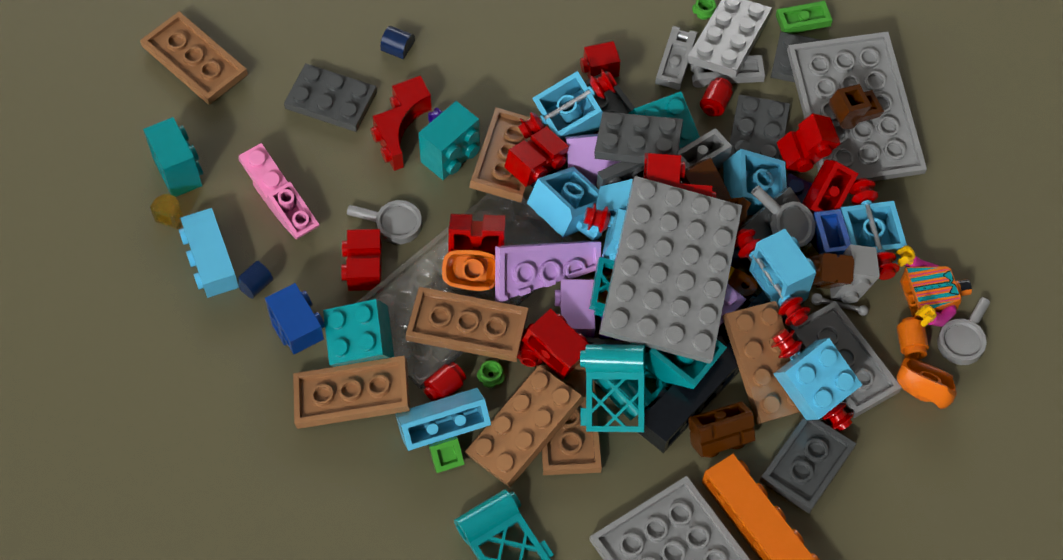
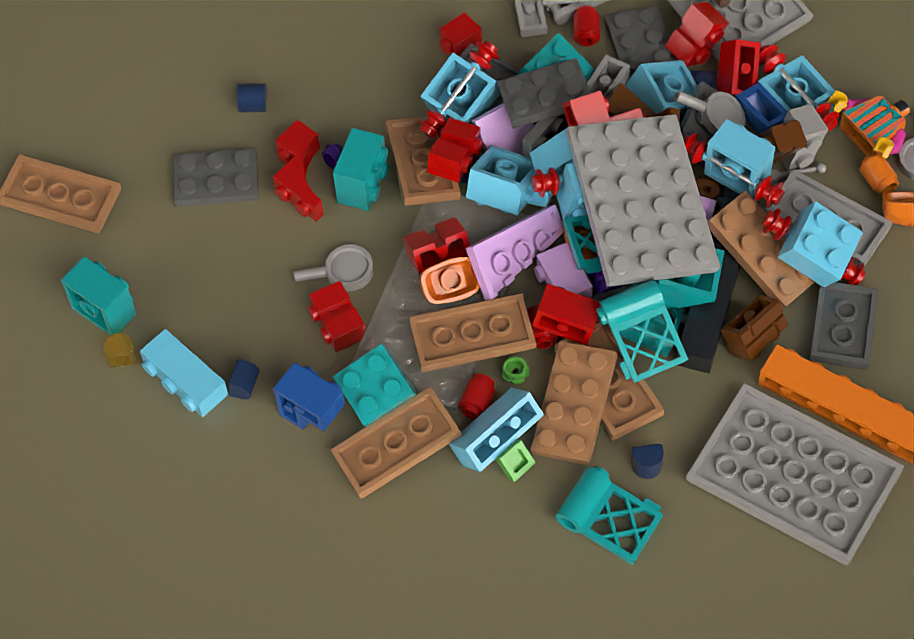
camera: 20 degrees left, 0 degrees up
bright pink slope [238,143,319,240] -> none
none -> dark blue brick [631,444,663,479]

